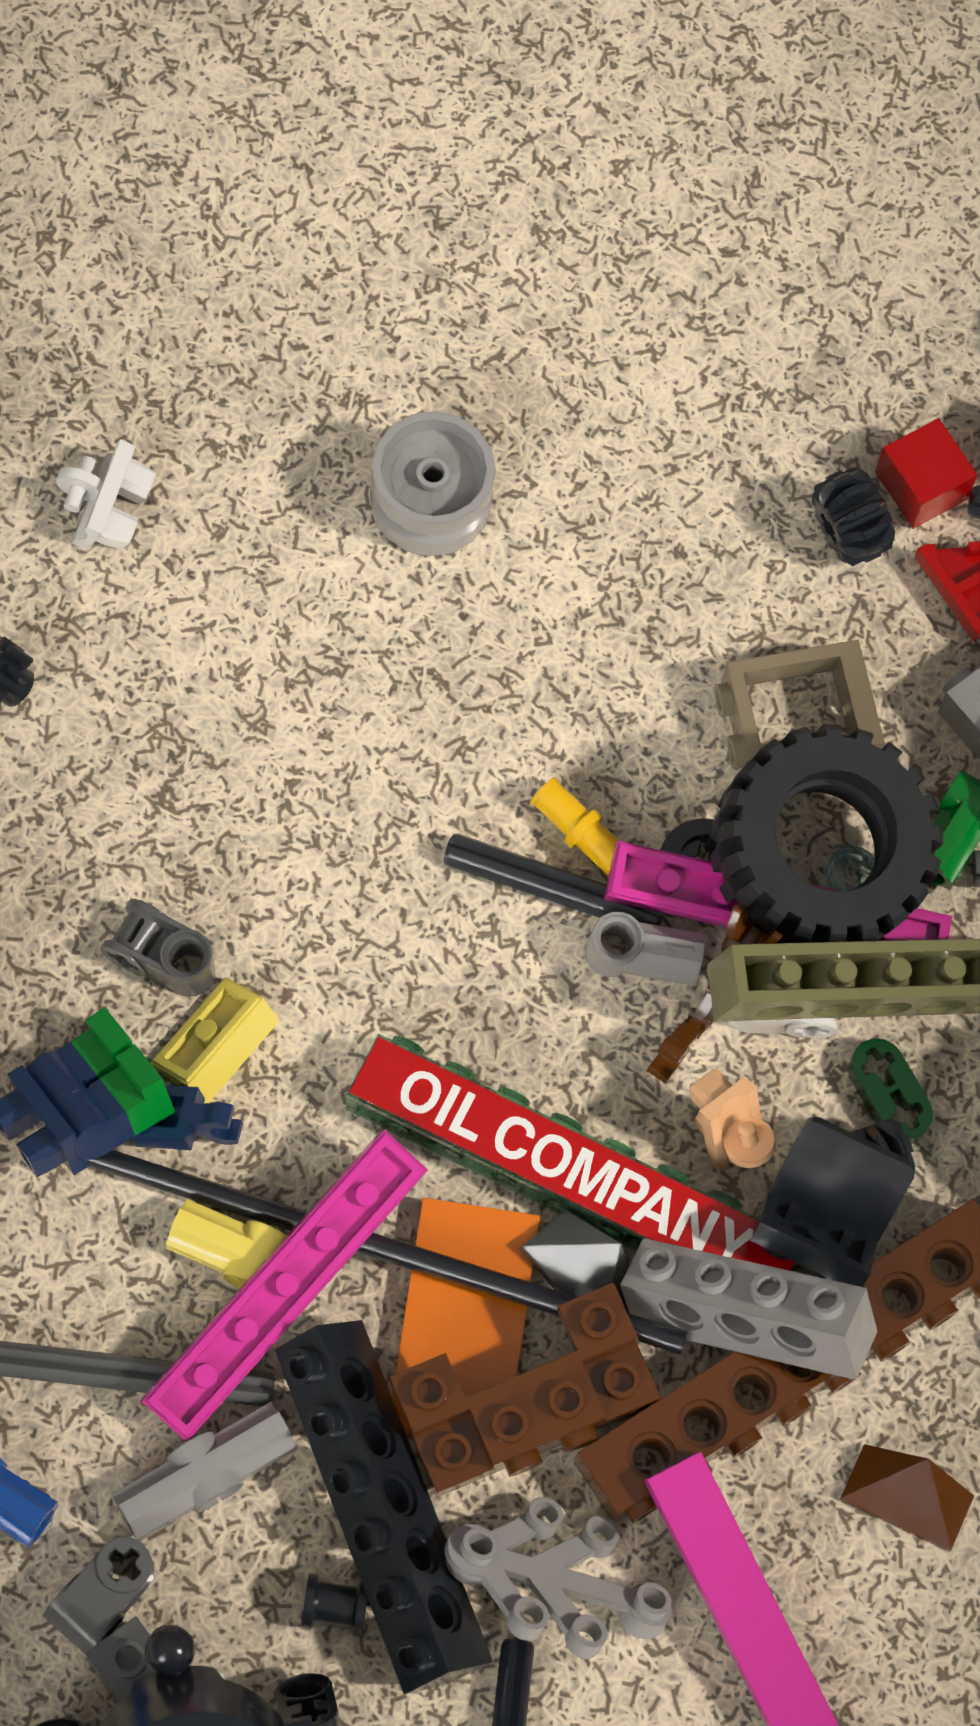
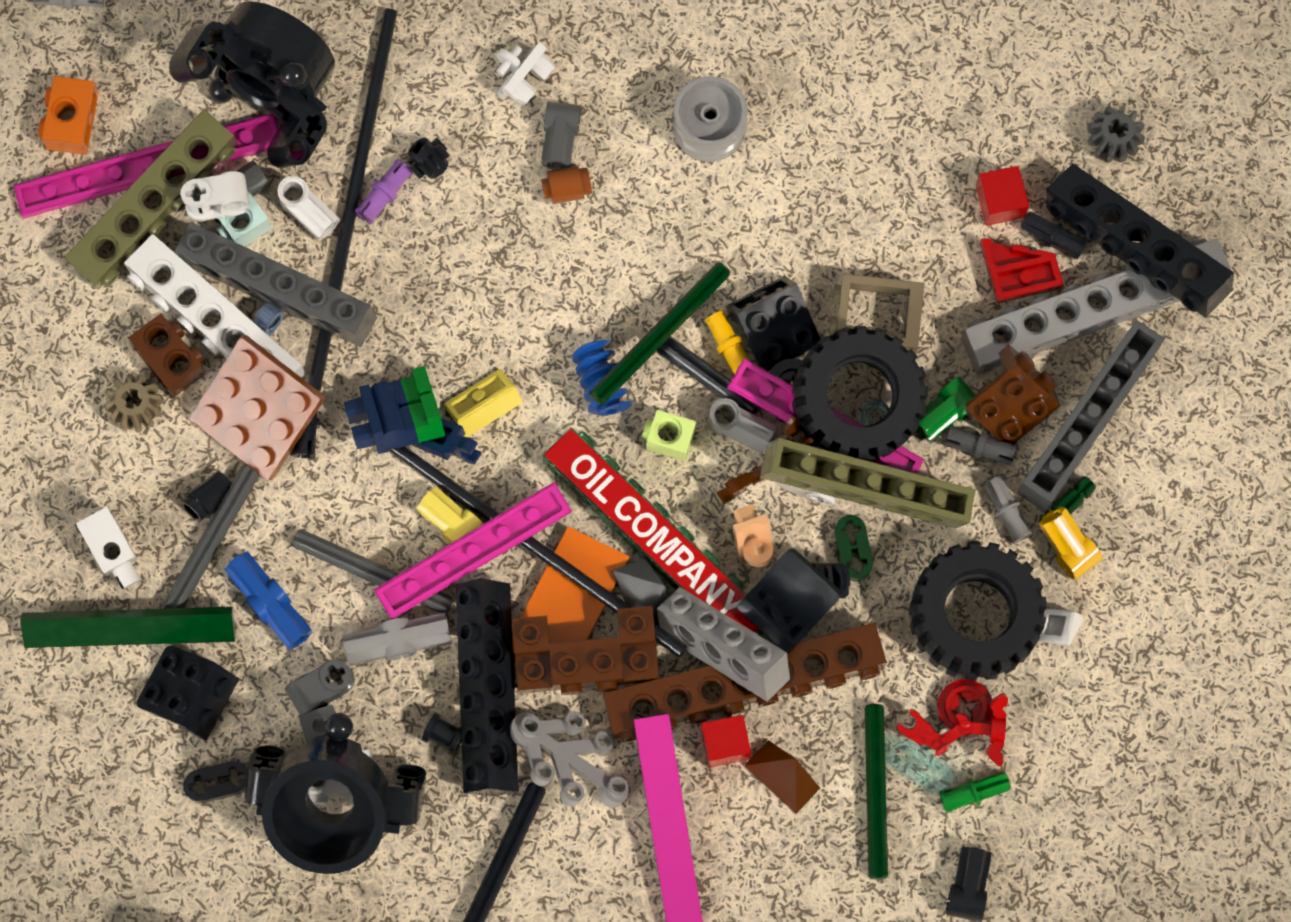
camera: 25 degrees right, 5 degrees up
dark grey piece [100,898,216,997] -> none
black gear [812,467,895,566] -> none
none -> dark orange brick [541,165,592,204]
none -> dark grey piece [542,101,581,170]
none -> blue piece [571,340,632,416]
none -> dark green axle [590,262,730,405]
none -> yellowish green brick [642,410,696,461]
none -> red piece [700,715,751,768]
none -> black bracket [725,276,821,371]

